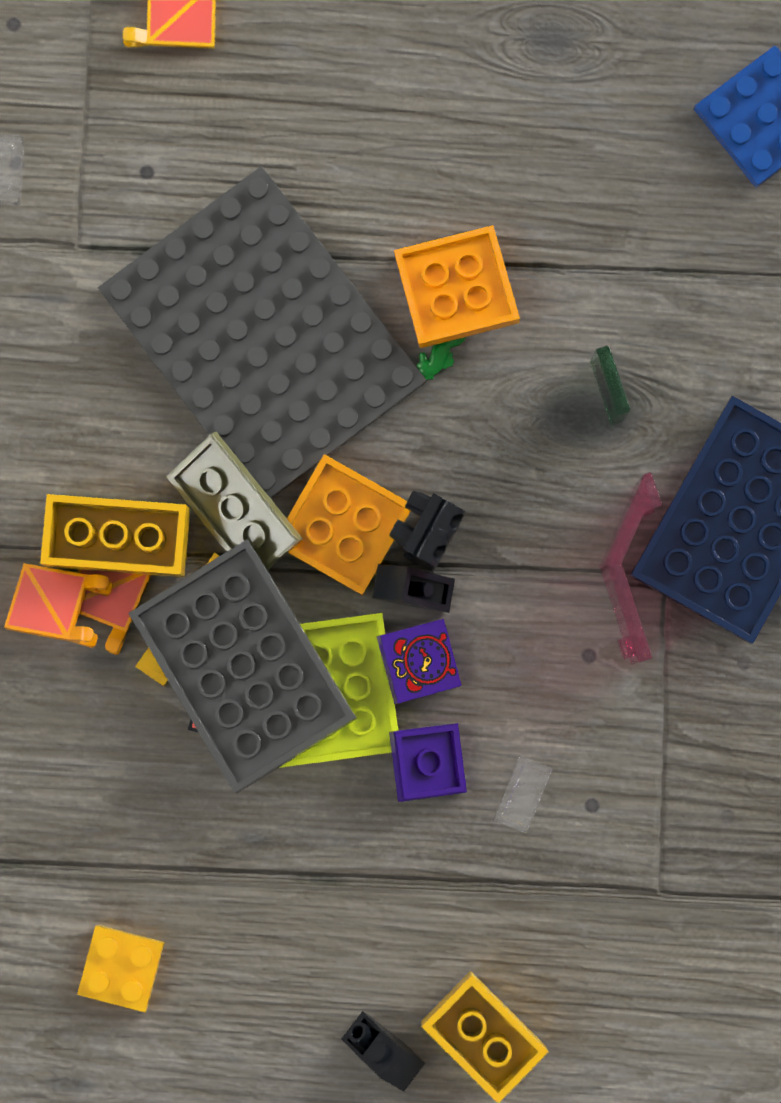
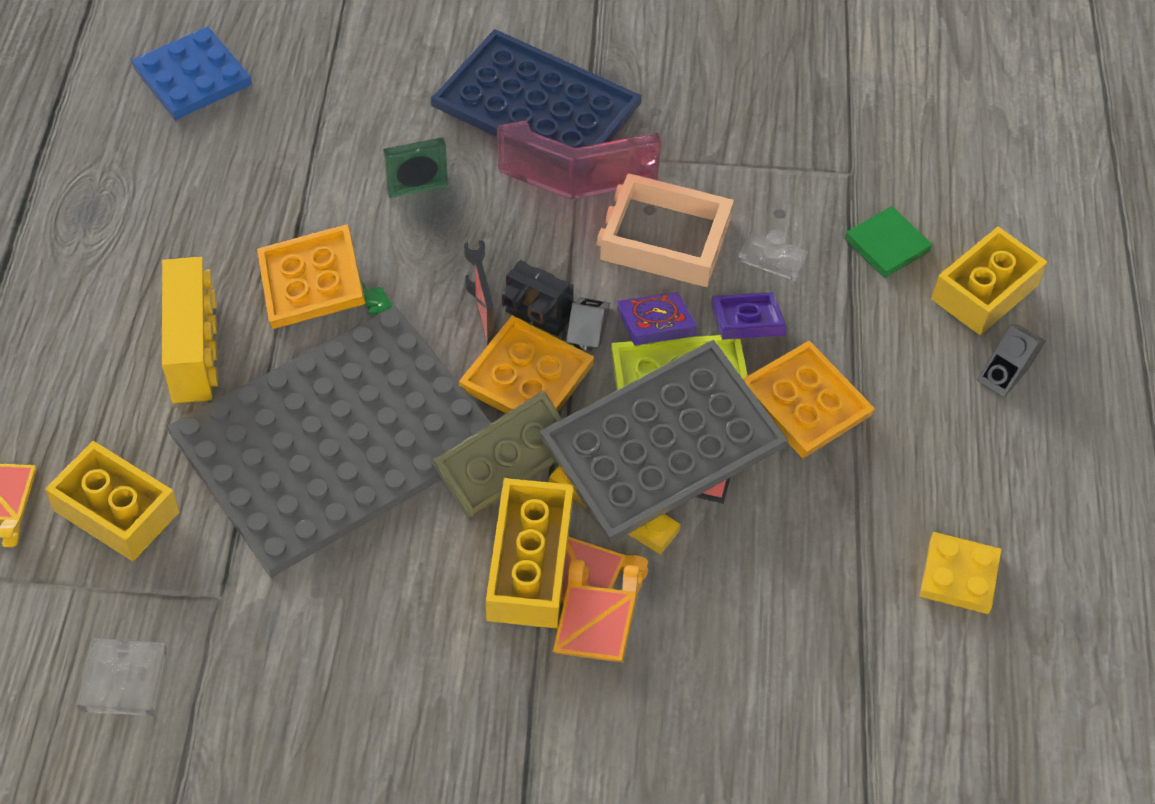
camera: 95 degrees left, 30 degrees down
none -> yellow brick [45,441,180,562]
none -> yellow brick [162,257,218,404]
none -> black flag [464,240,494,346]
none -> light nougat window [597,173,734,288]
none -> light orange plate [743,340,875,459]
none -> green tile [844,206,933,278]

